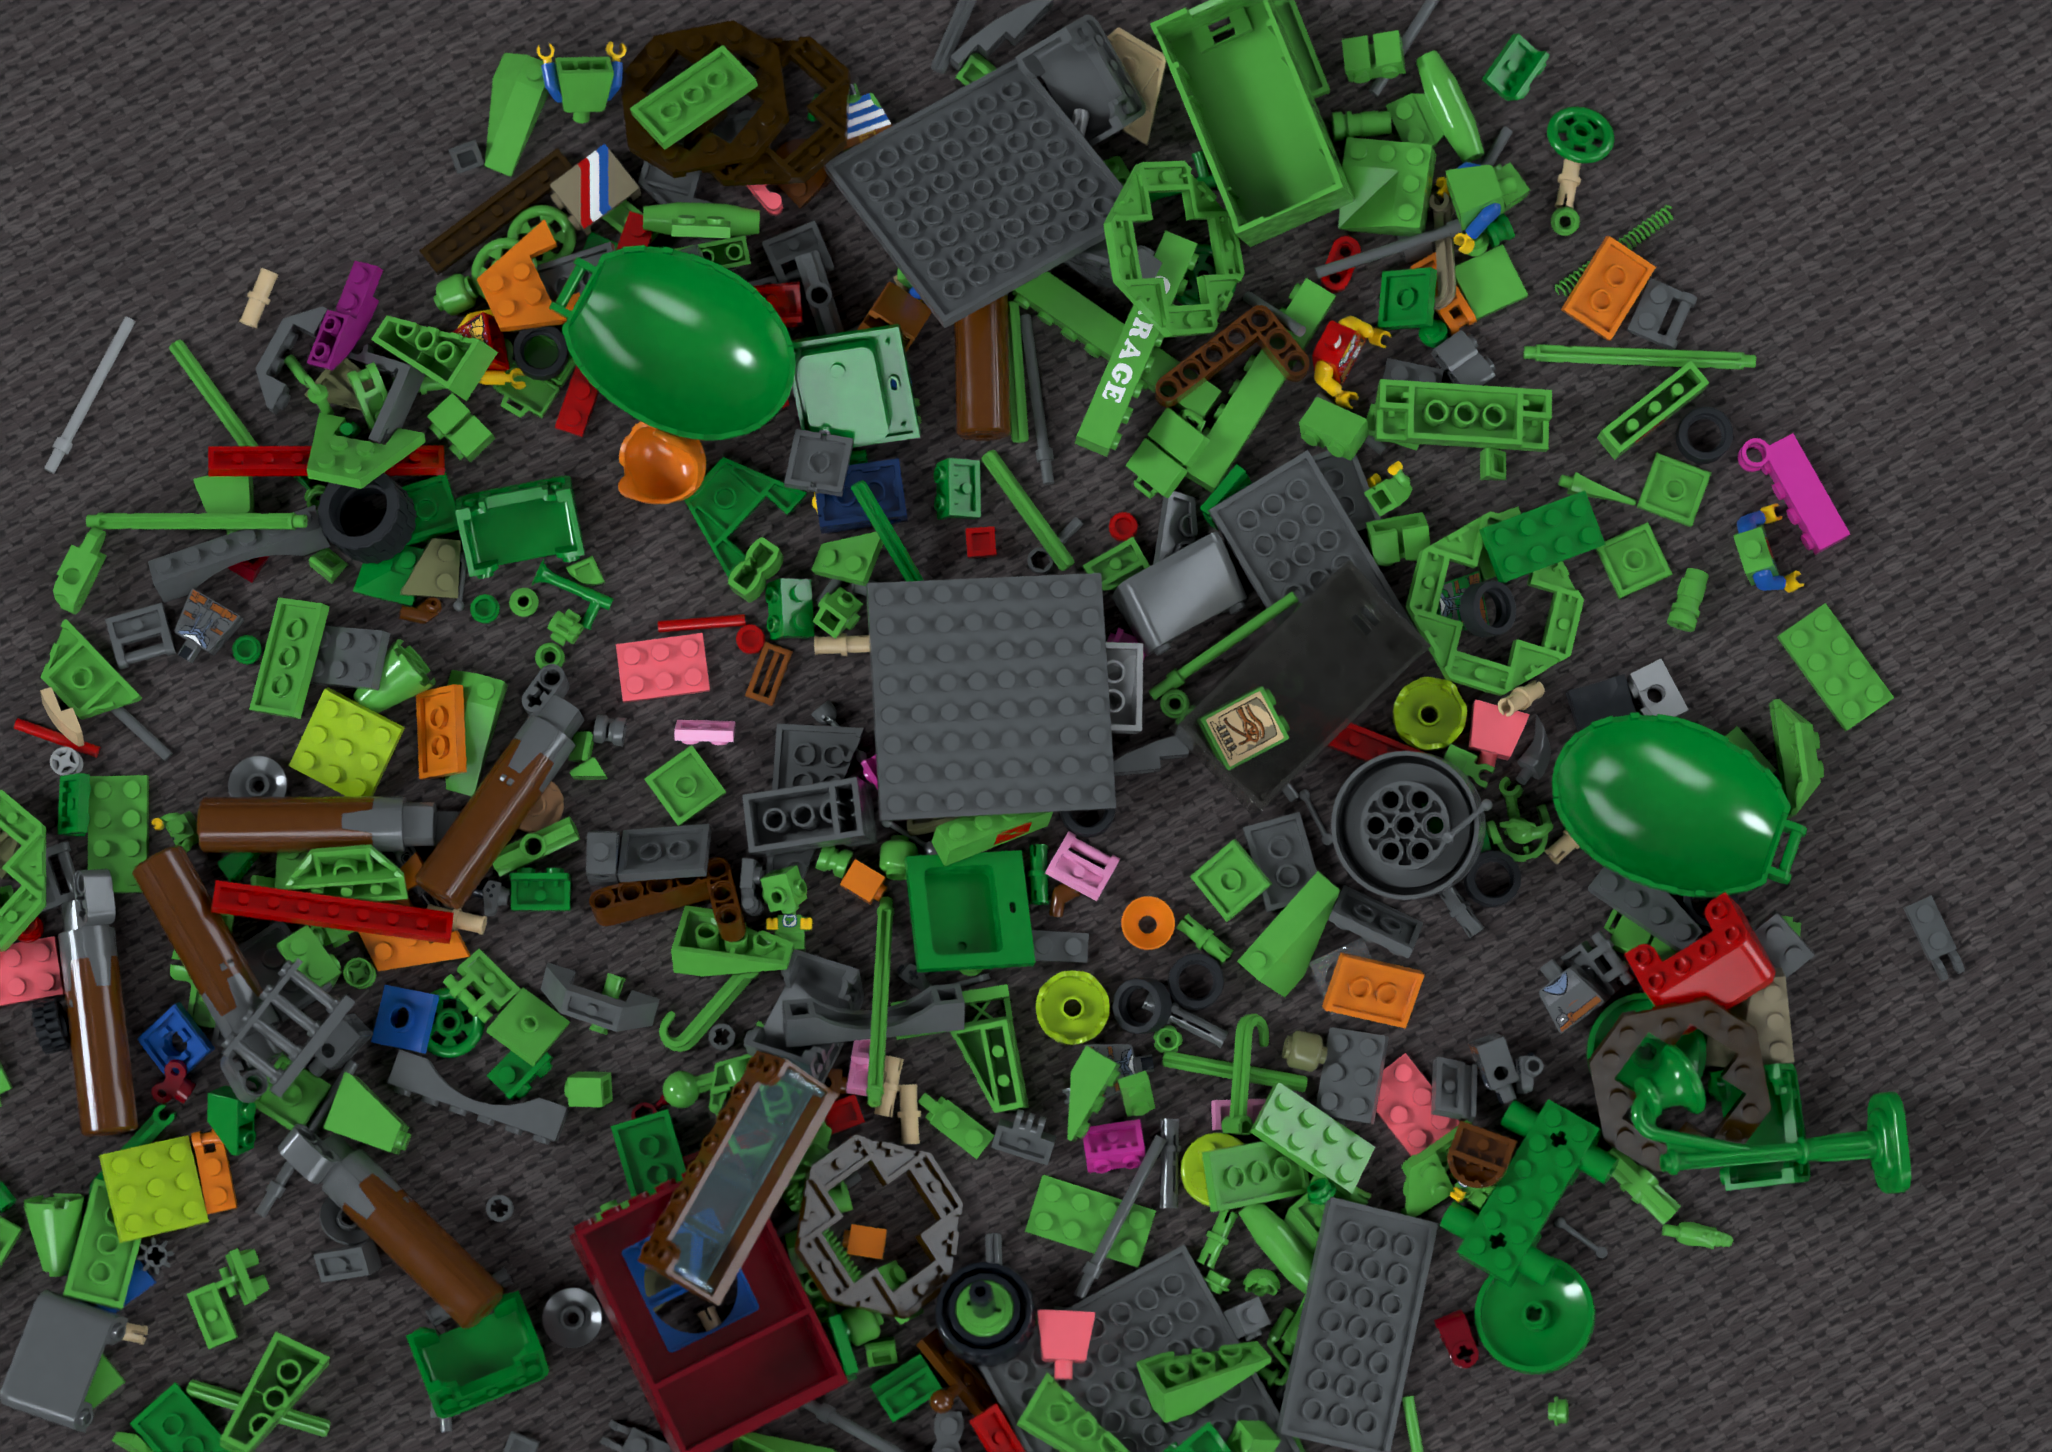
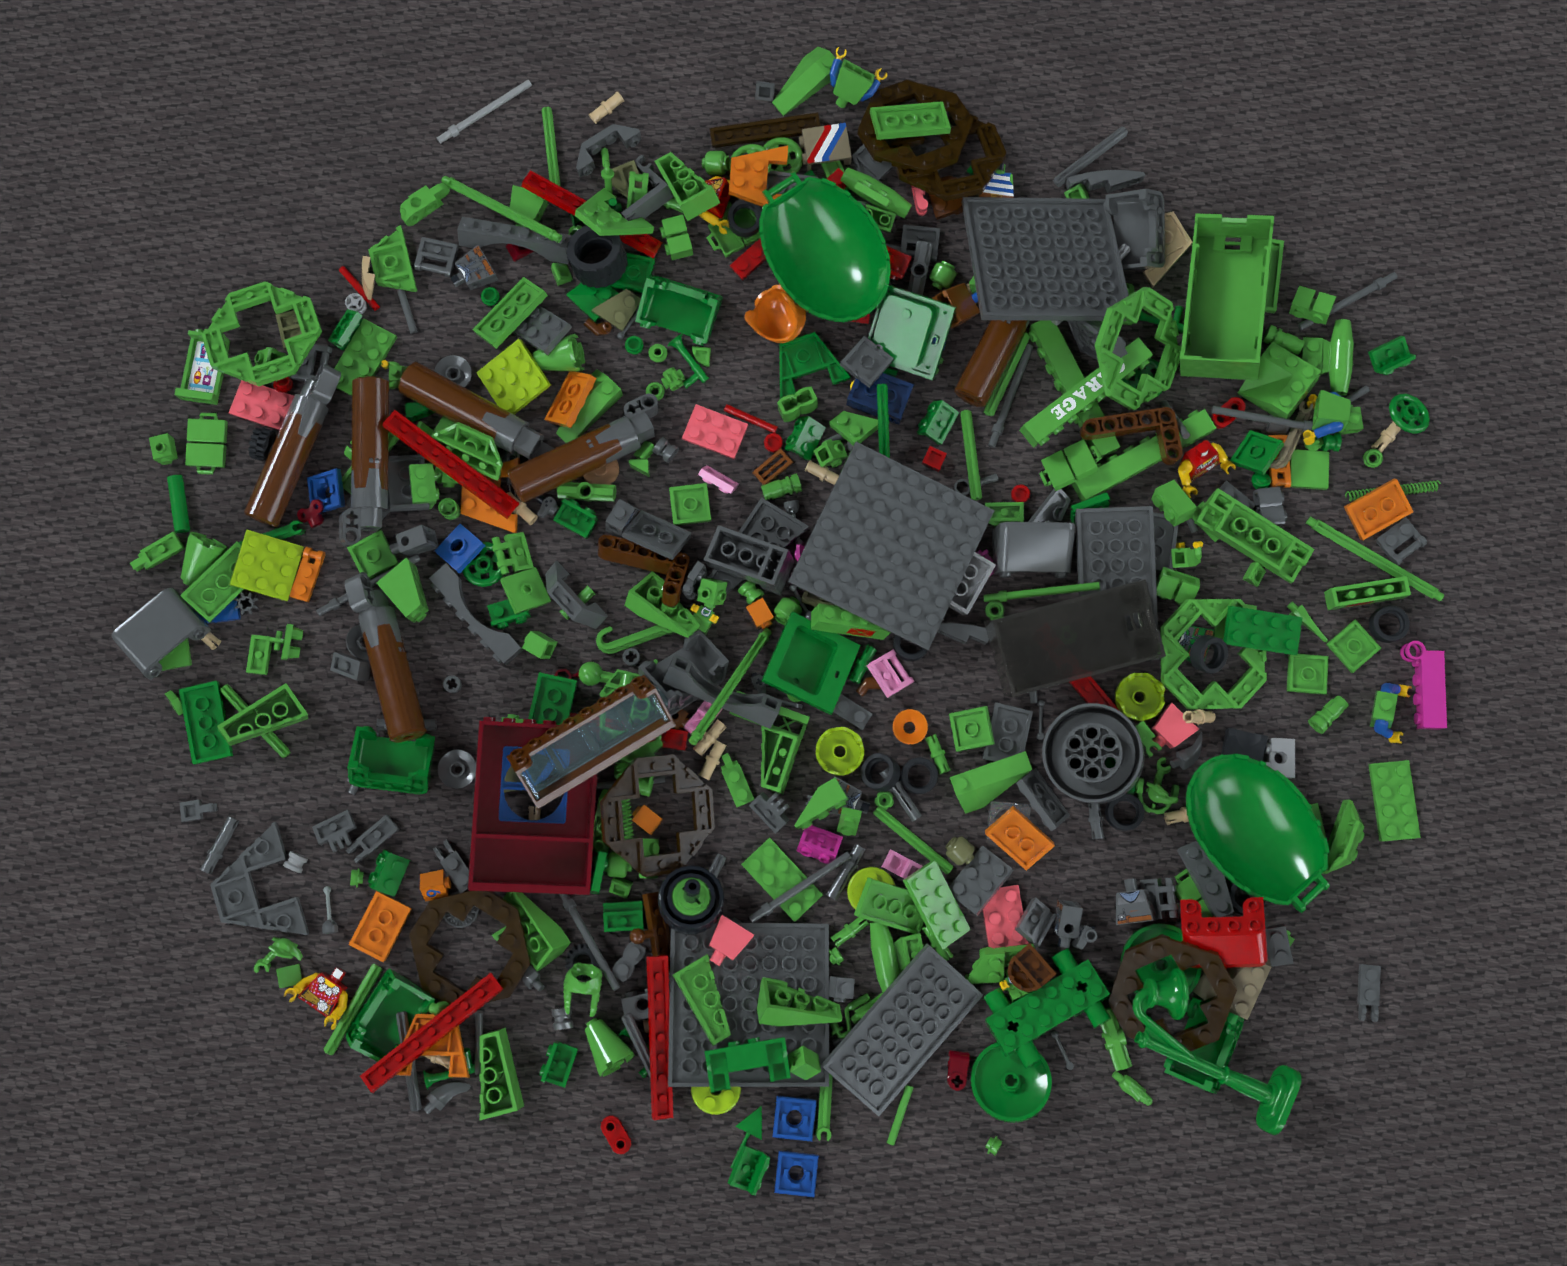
camera: 30 degrees right, 0 degrees up
green slope [207,1085,256,1156] -> none
dark grey fence [221,958,355,1098] -> none
magenta slope [307,261,383,371] -> none
brick [1196,686,1290,771] -> none
bright green piece [1221,1014,1269,1135] -> none
bright green plate [1243,1269,1281,1296] -> none
green plate [1307,1178,1336,1205] -> none
dark grey hinge [1442,799,1493,844] -> none
none -> bright green axle [761,473,802,500]
none -> bright green head [929,261,957,290]

